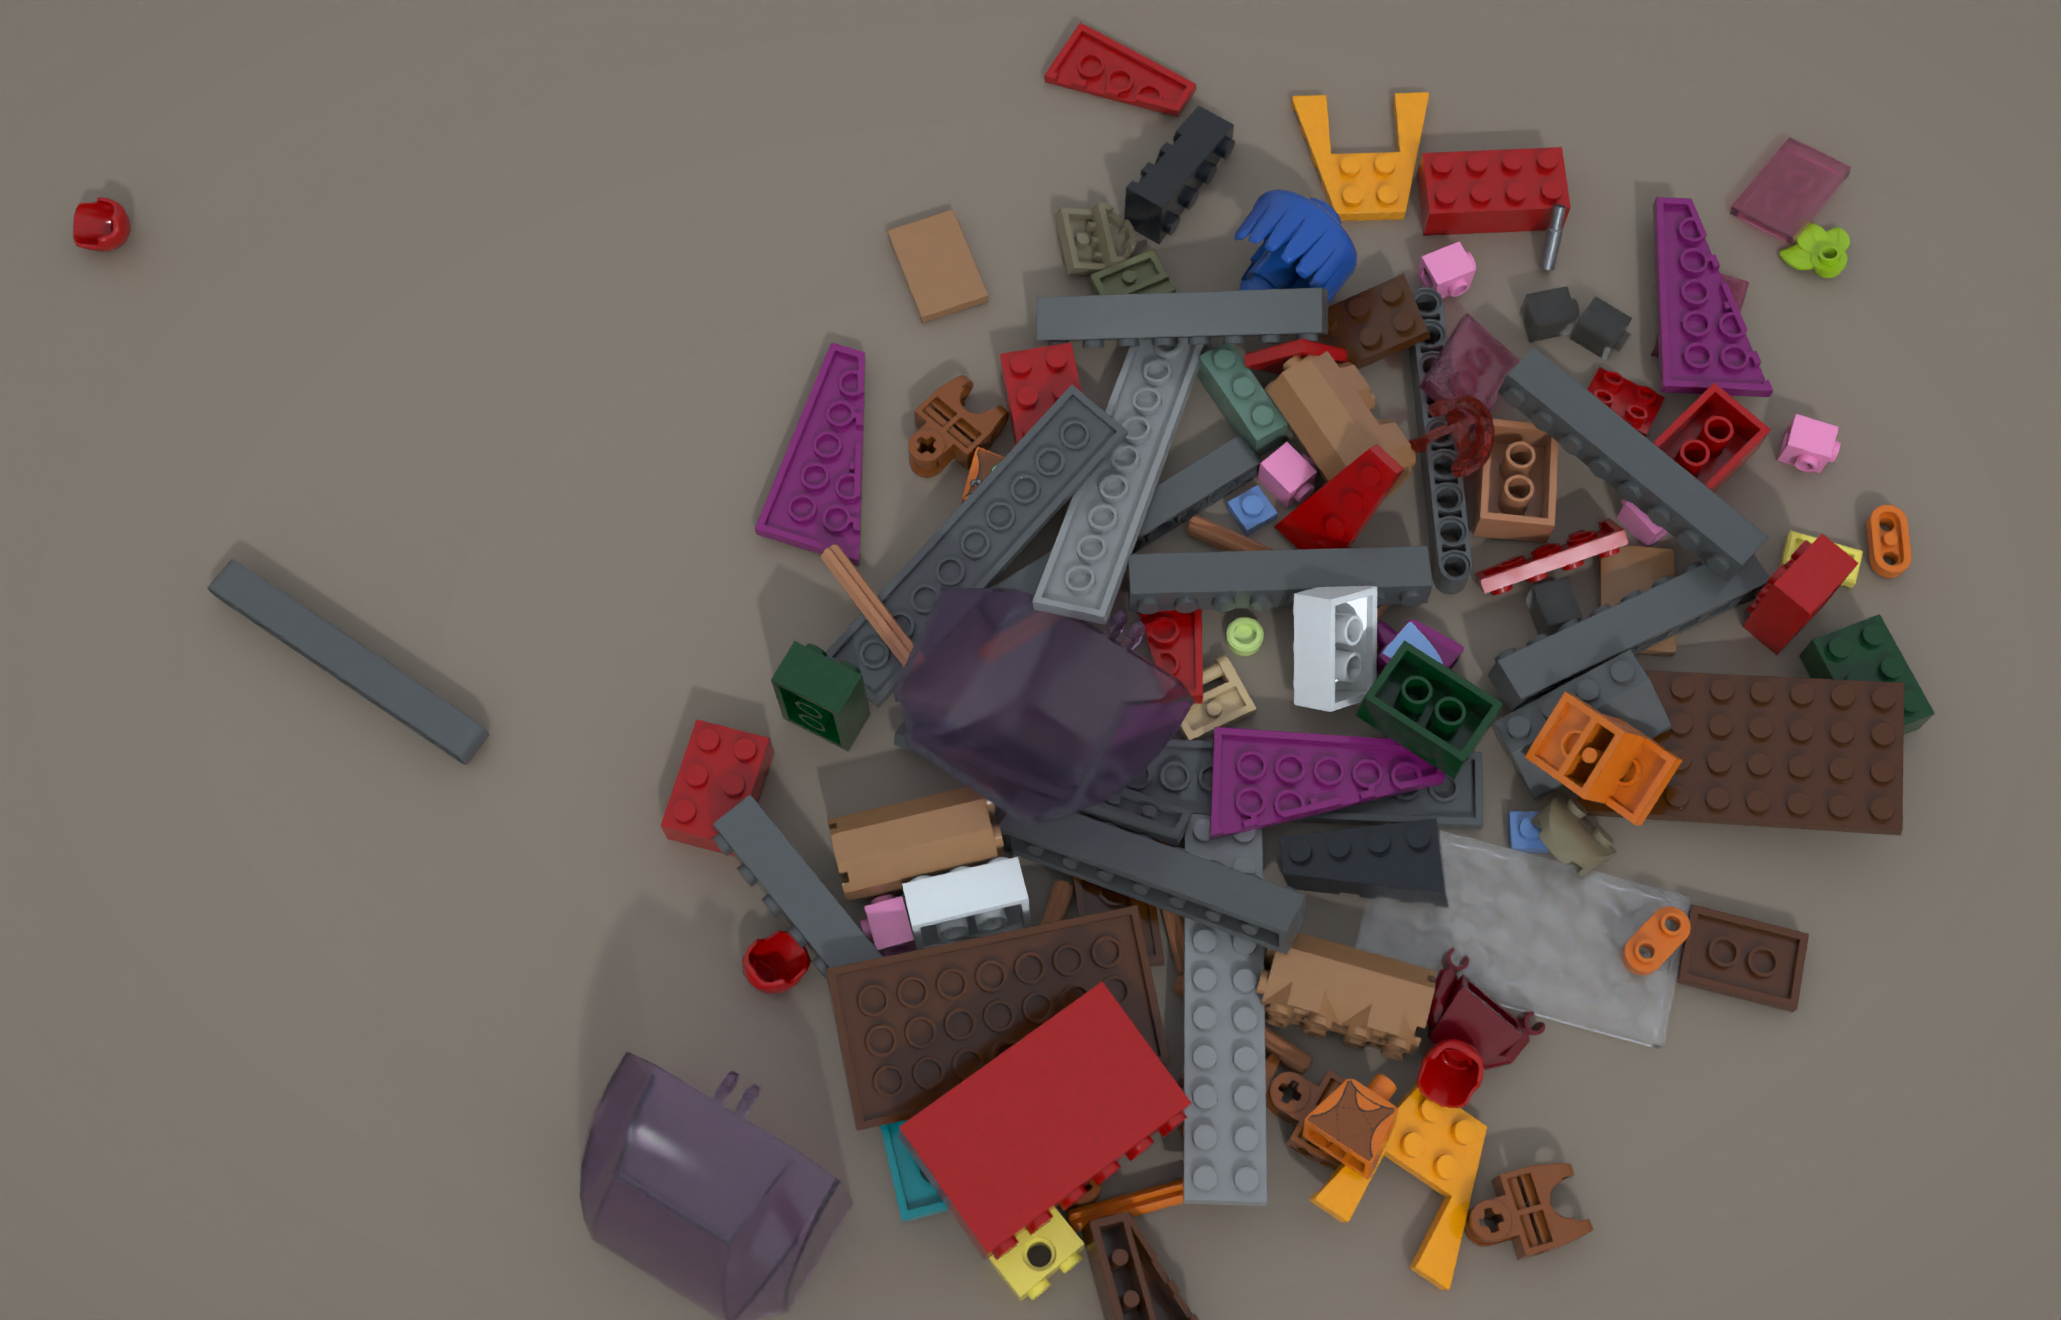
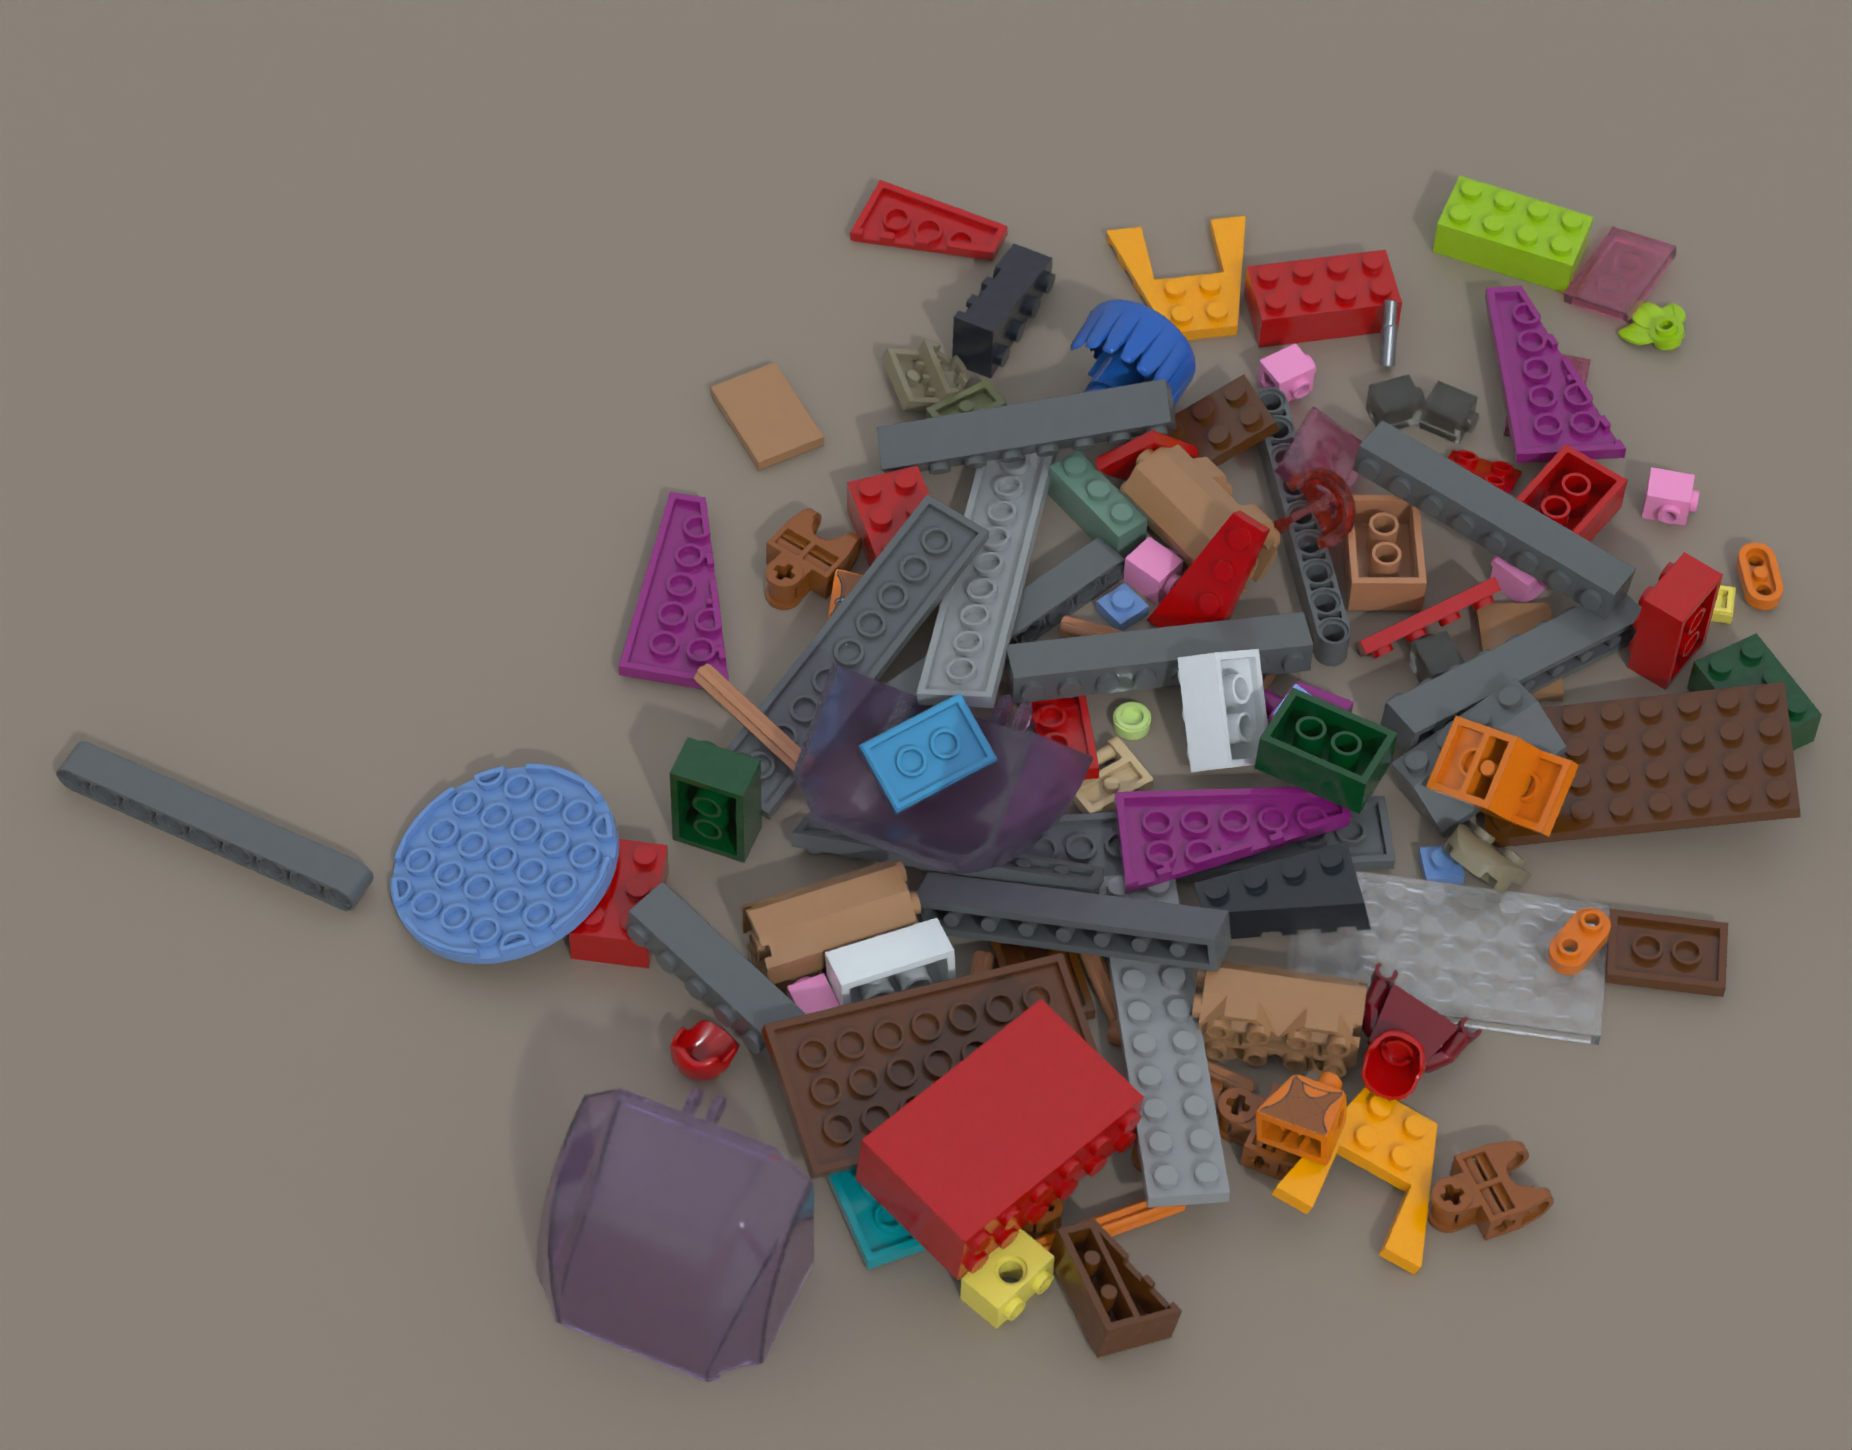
camera: 10 degrees left, 15 degrees down
none -> medium blue tile [390,763,619,964]
none -> dark azure tile [858,693,998,815]
none -> lime brick [1433,176,1594,294]

